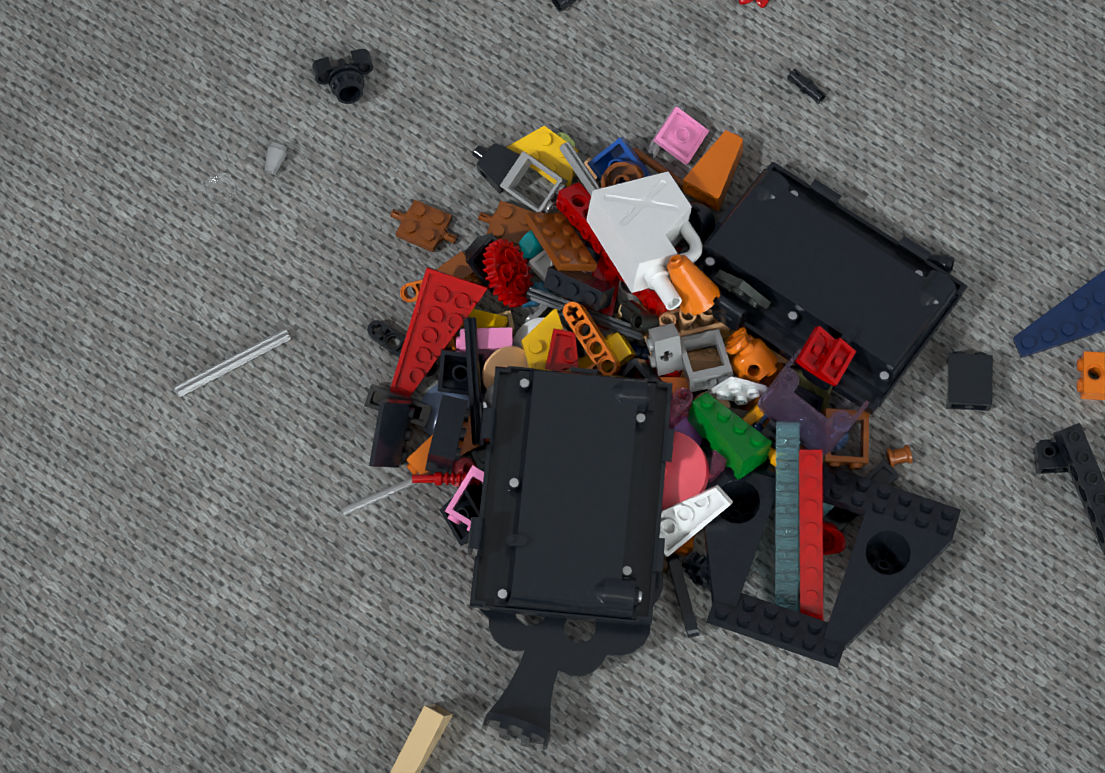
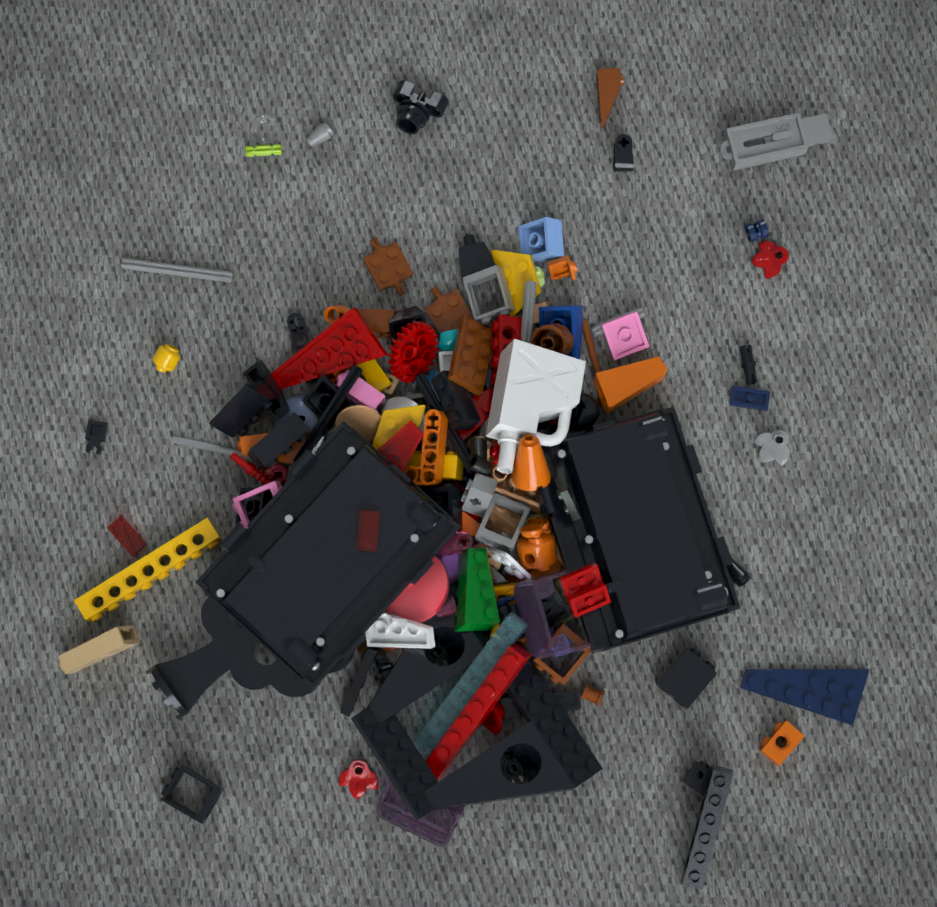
camera: 30 degrees right, 10 degrees up
none -> yellow brick [74,518,221,622]
none -> black plate [85,420,108,455]
none -> clear red plate [107,515,147,557]
none -> yellow head [152,343,181,373]
none -> lime axle [245,144,282,157]
none -> red plate [339,759,378,799]
none -> clear red plate [356,510,380,552]
none -> clear purple windscreen [376,779,465,847]
none -> light blue slope [518,217,564,262]
none -> orange bracket [546,255,577,281]
none -> dark blue plate [729,386,770,411]
none -> light grey plate [754,430,790,466]

